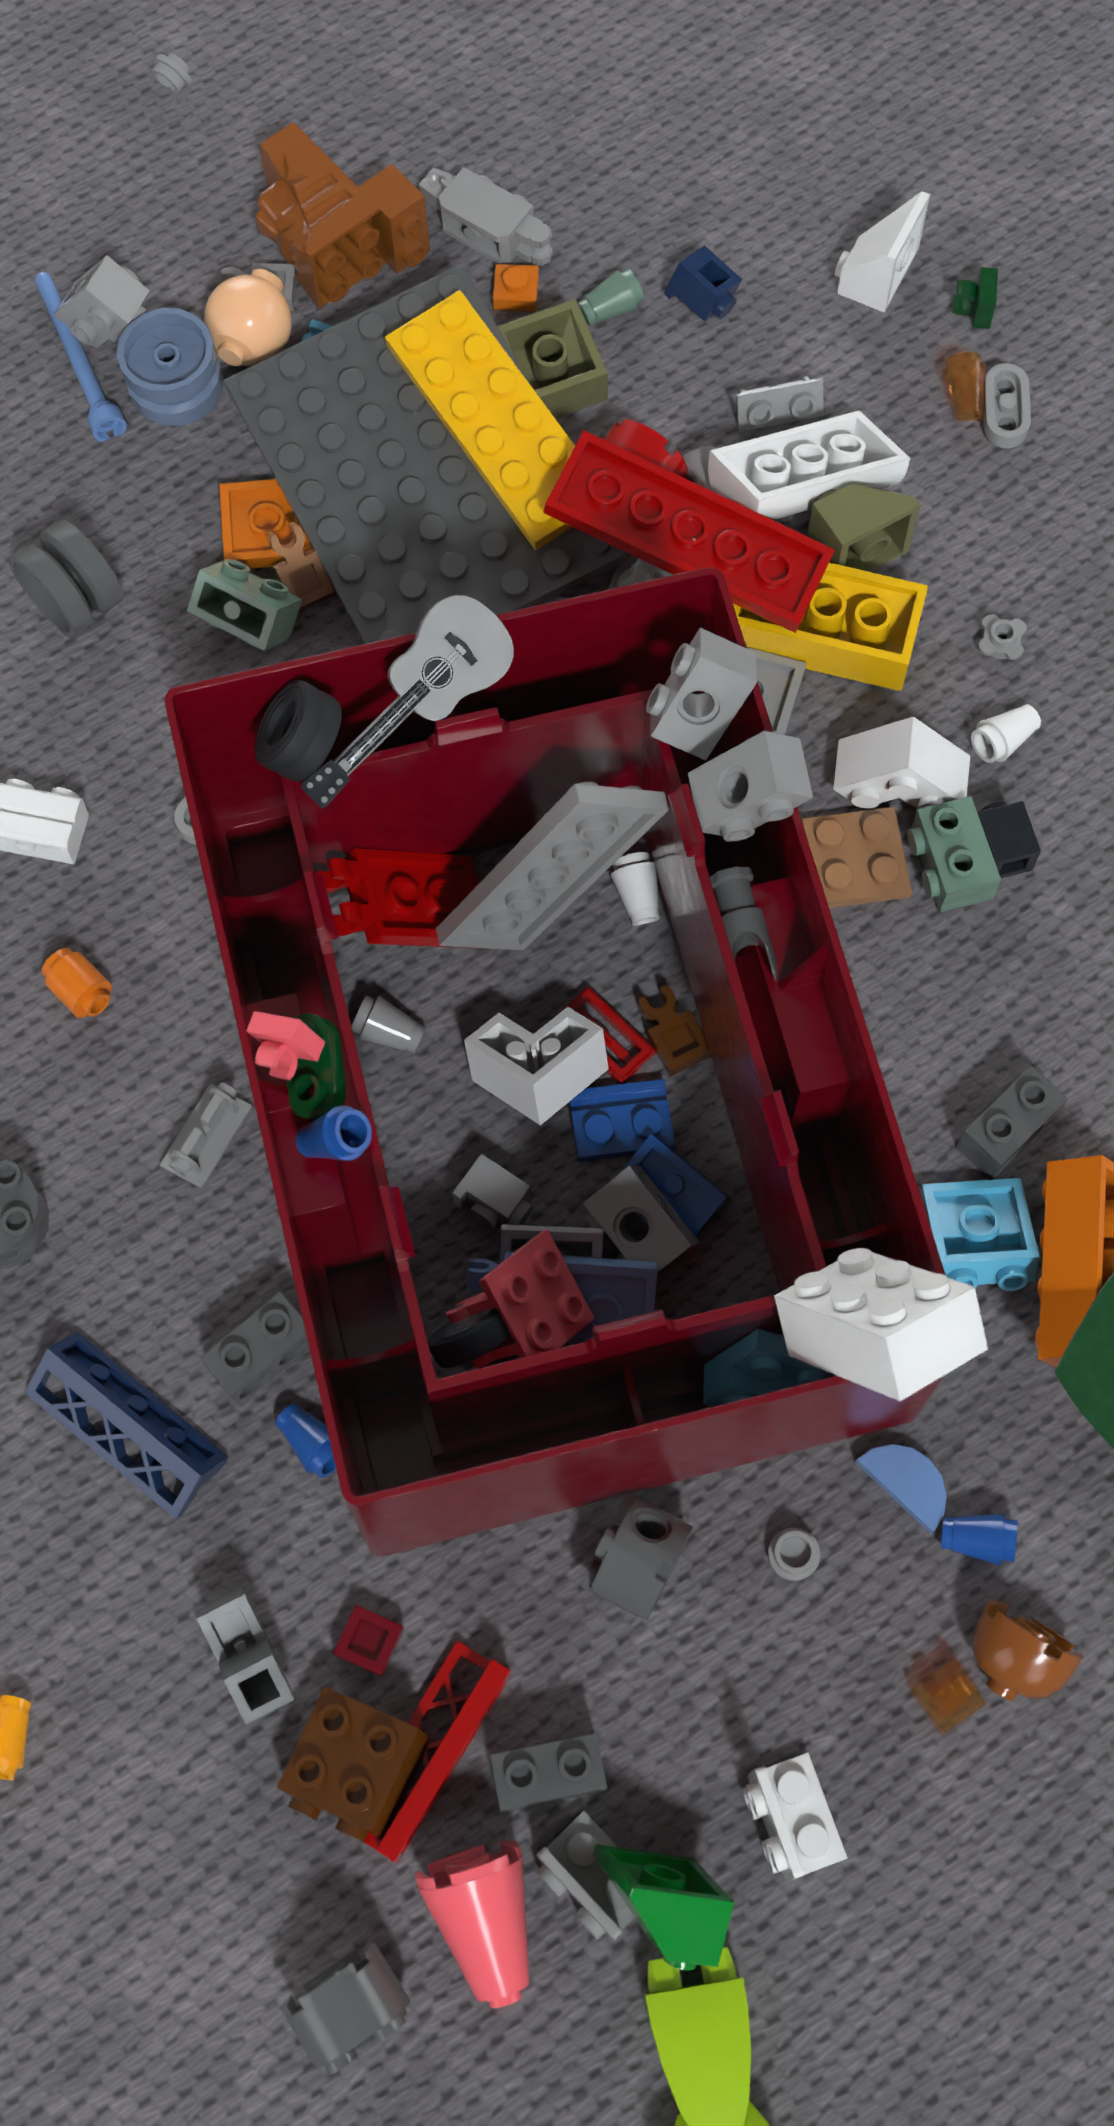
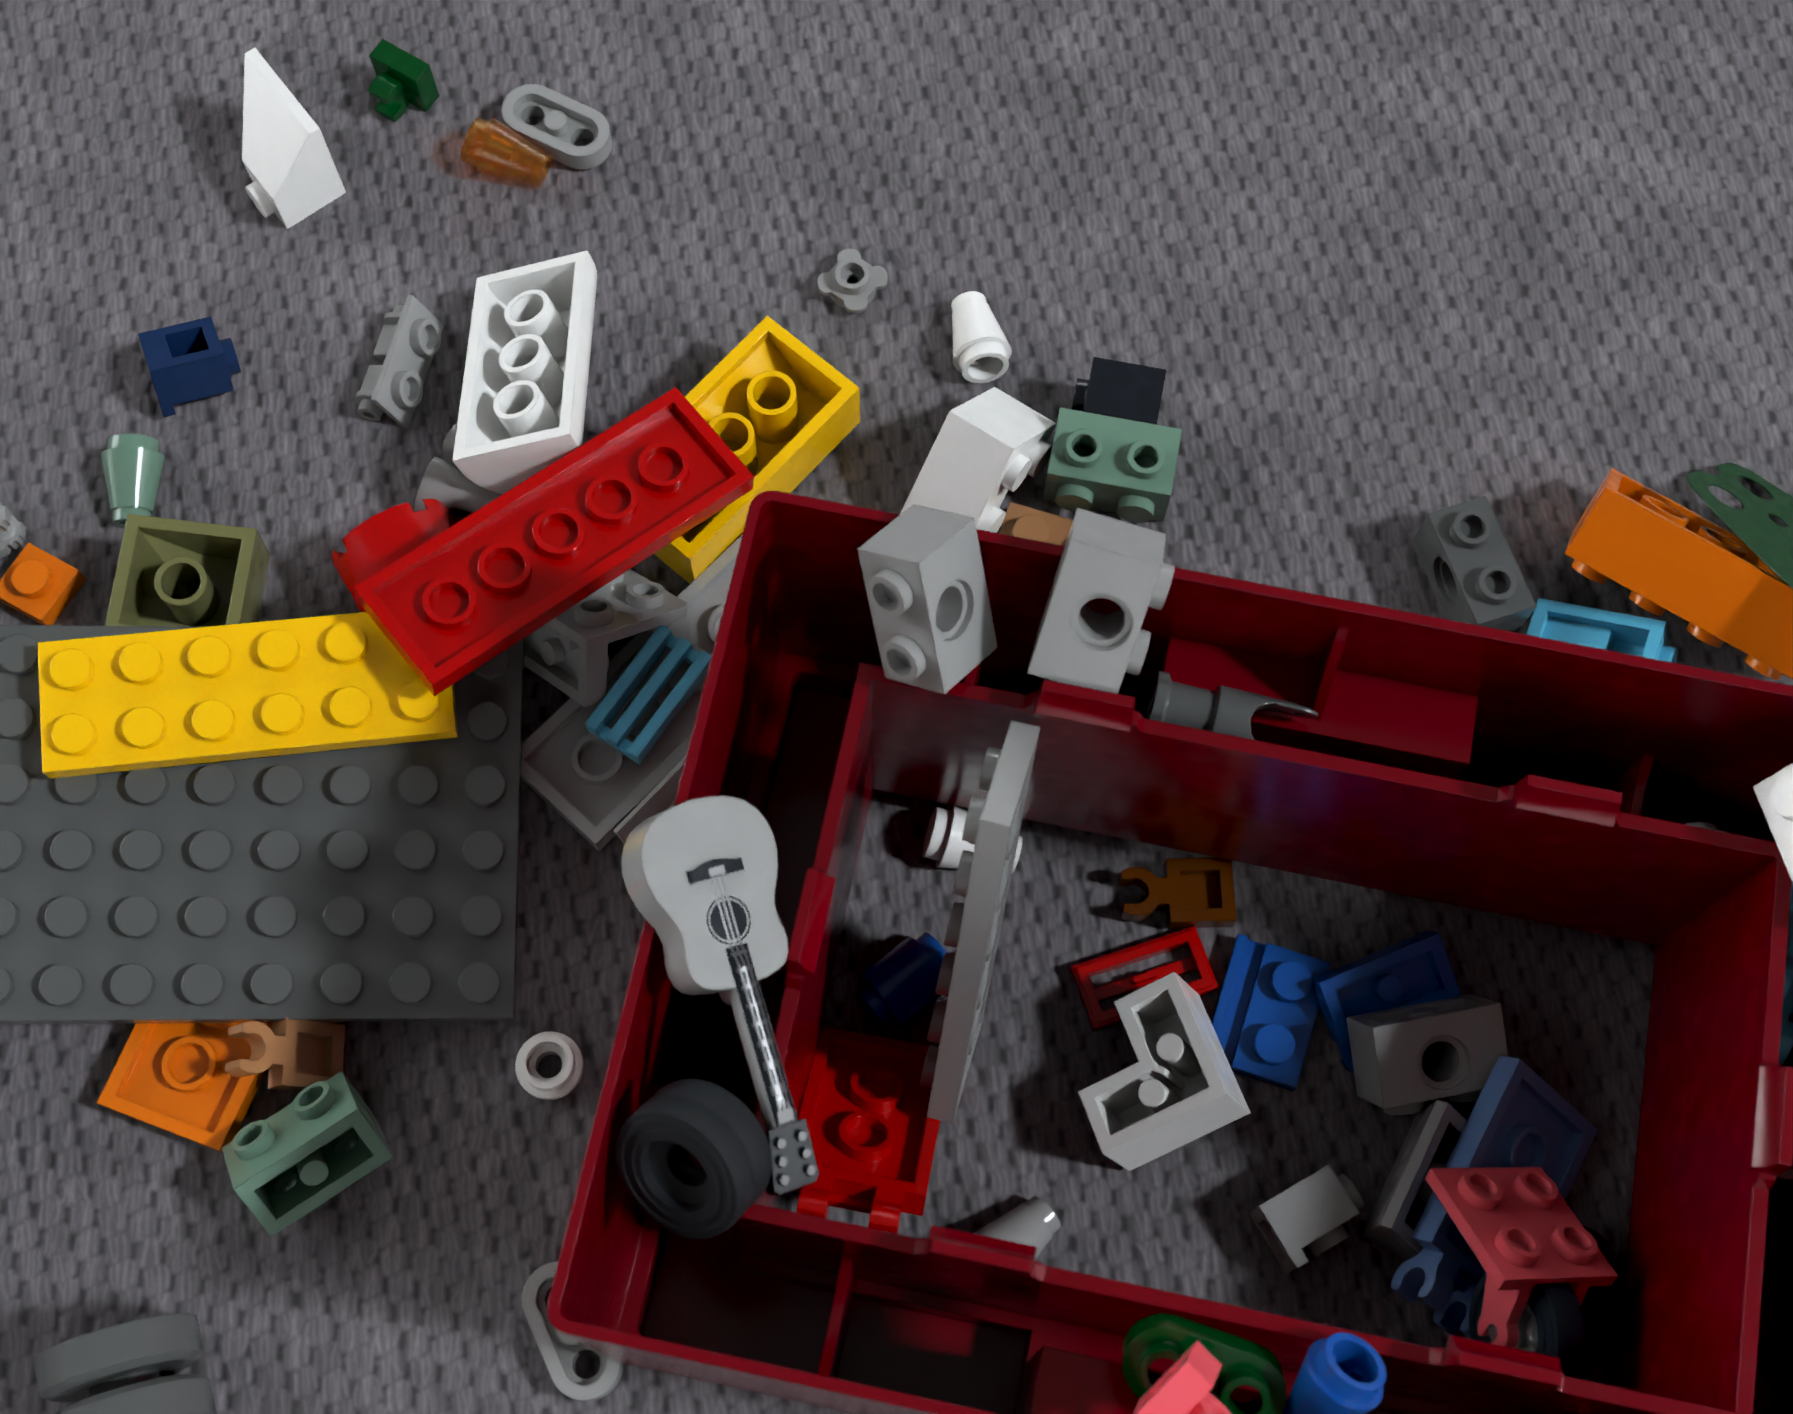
camera: 65 degrees left, 0 degrees up
olive slope [807,483,921,572] -> none

